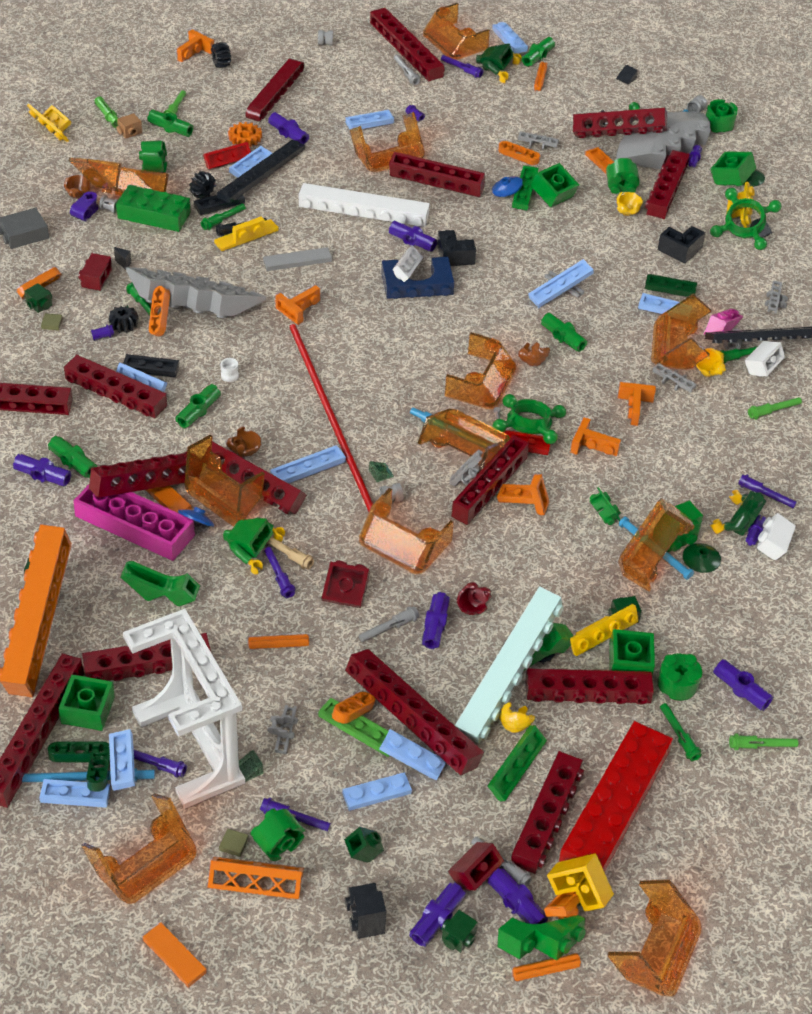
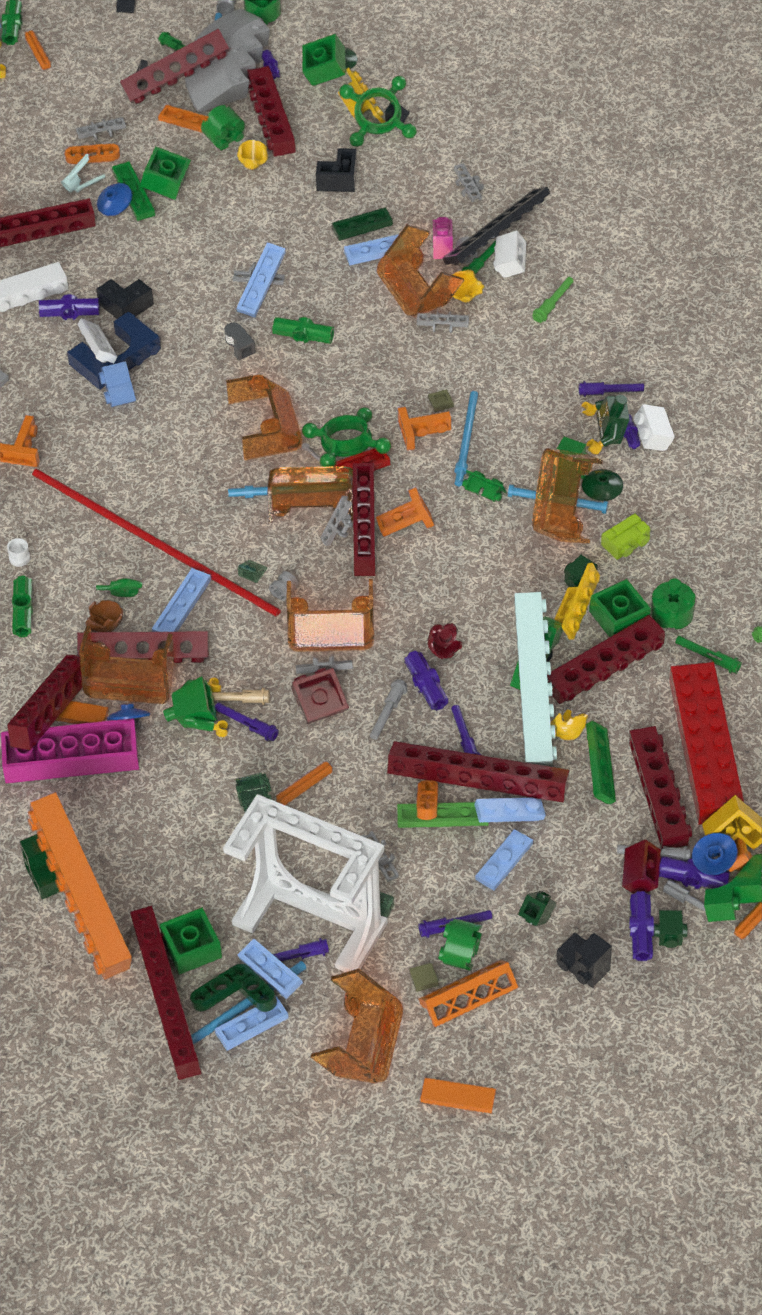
camera: 30 degrees left, 5 degrees up
dark red brick [82,633,211,681] -> none
green arch [120,561,201,607] -> none
dark orange hair [518,342,550,366] -> none
orange bracket [618,382,656,426] -> none
dark purple piece [713,659,773,711] -> none
none -> light aqua plant [61,154,105,193]
none -> green hand [96,578,143,597]
none -> medium blue brick [98,361,136,408]
none -> dark grey leg [224,323,256,361]
none -> clear green brick [235,772,274,813]
none -> light grey piece [296,655,353,674]
none -> olive tile [428,389,454,412]
none -> dark purple pin [451,705,481,755]
none -> dark azure bar [454,391,478,486]
none -> lime brick [601,514,650,560]
none -> light grey axle [663,880,705,911]
none -> blue dish [692,833,738,875]

